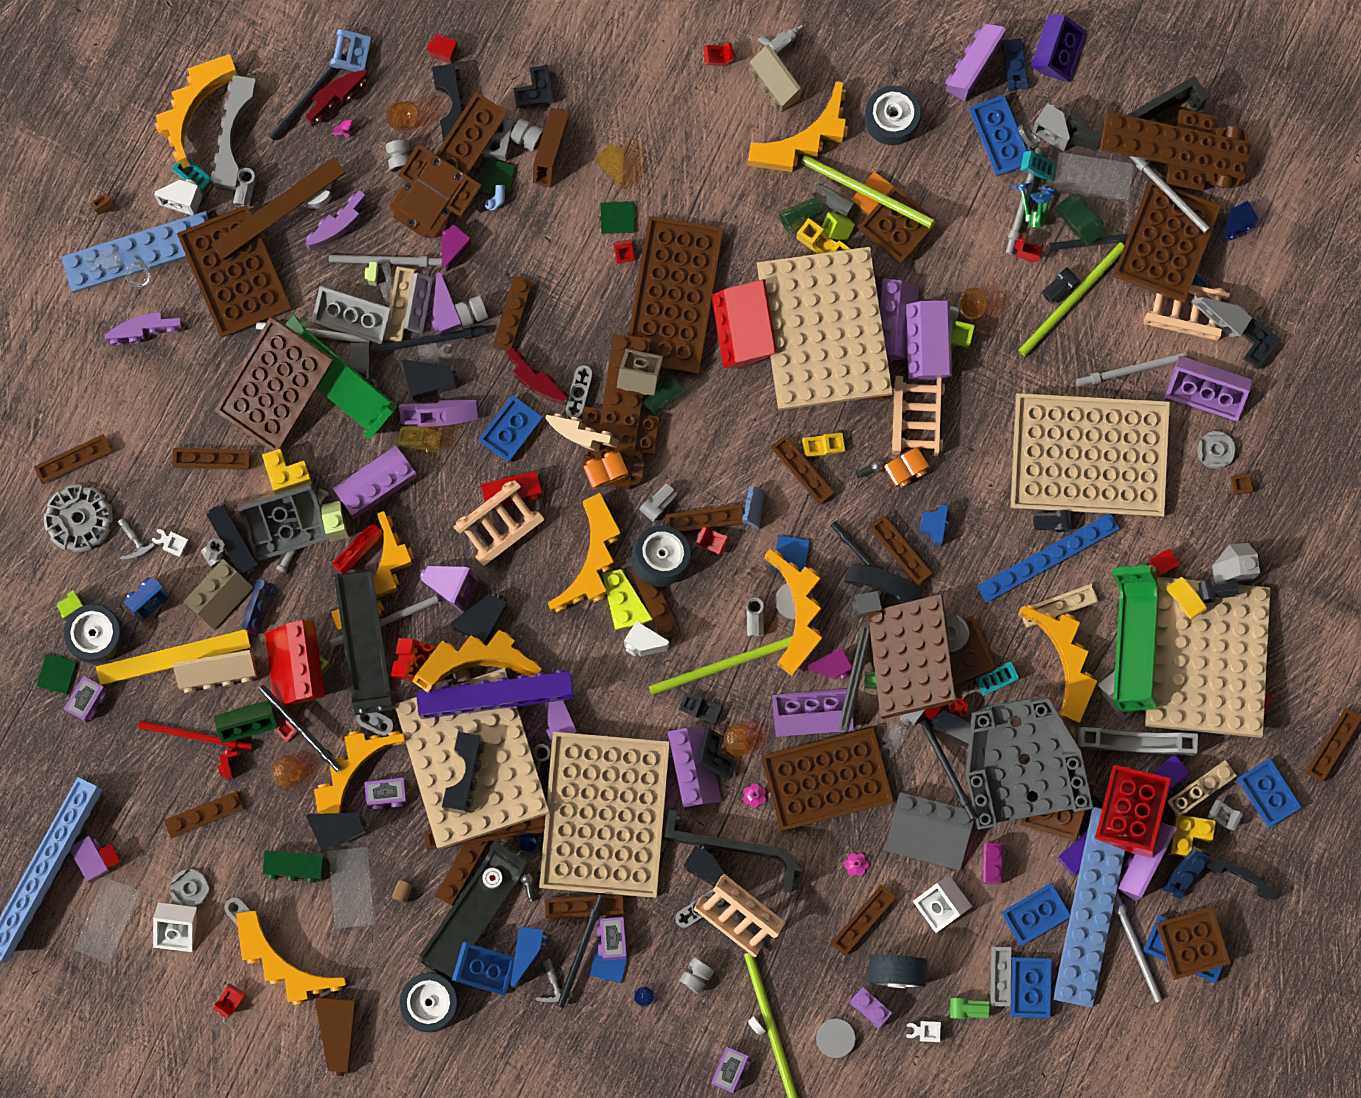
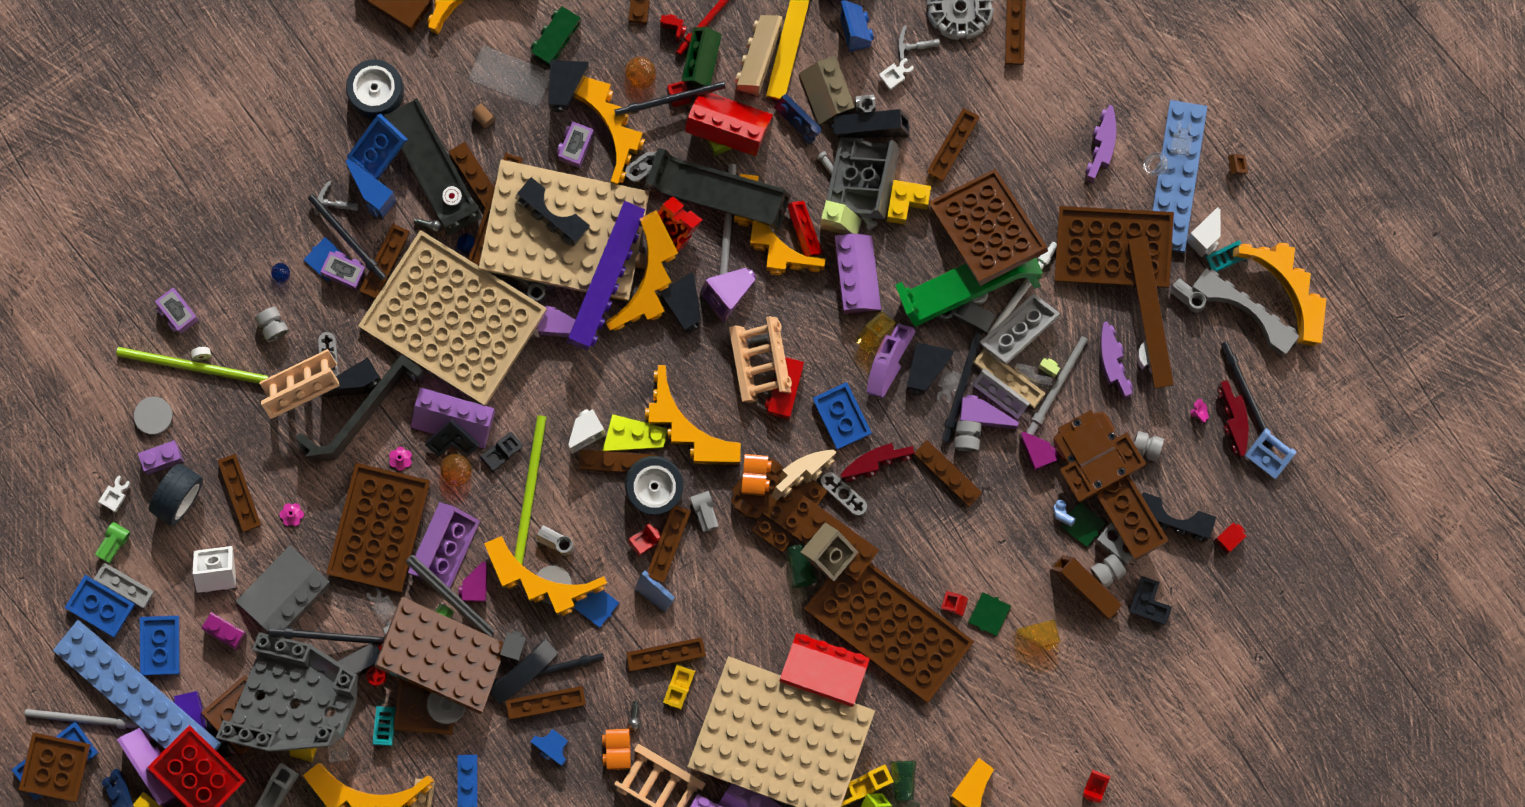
camera: 115 degrees right, 0 degrees up
clear orange hair [386,100,418,131] -> none

